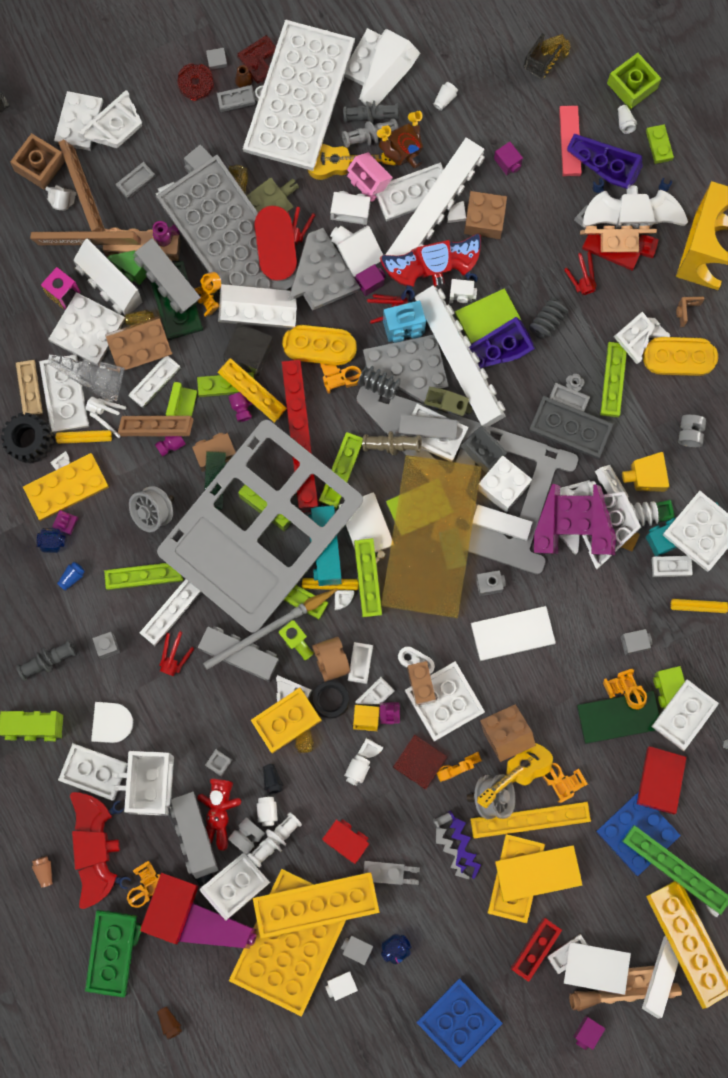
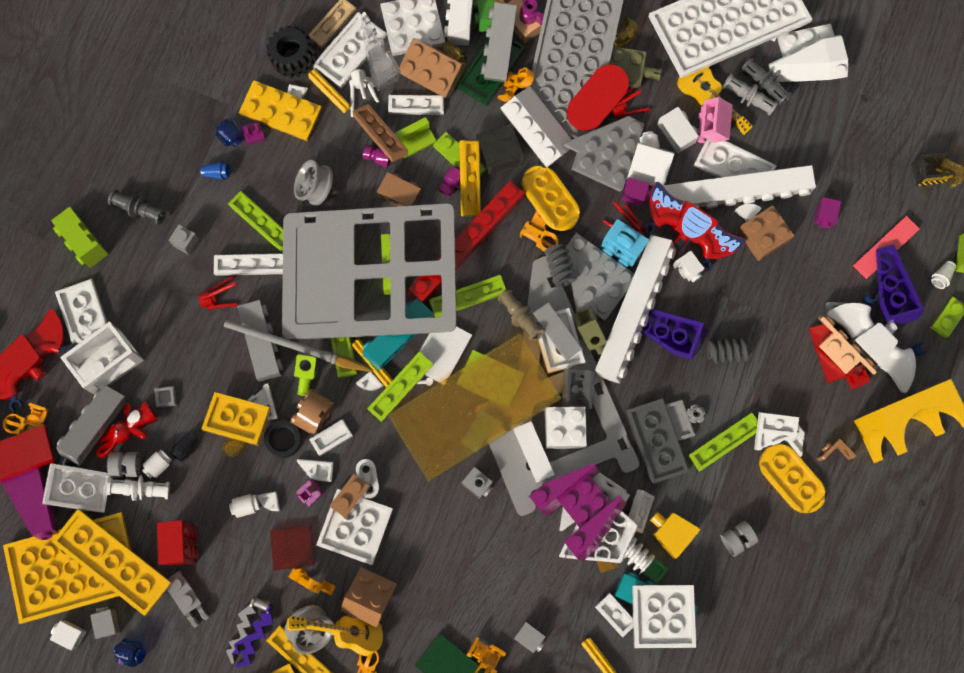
camera: 45 degrees right, 0 degrees up
white tile [91,702,133,743] -> none
clear green tile [204,451,226,509] -> none
yellow piece [353,705,379,731] -> none
reddish brown torso [377,111,423,169] -> none
white cone [433,82,458,111] -> none
lime tile [454,288,521,344] -> none
white tile [471,606,555,661] -> none
red plant [564,252,597,295] -> none

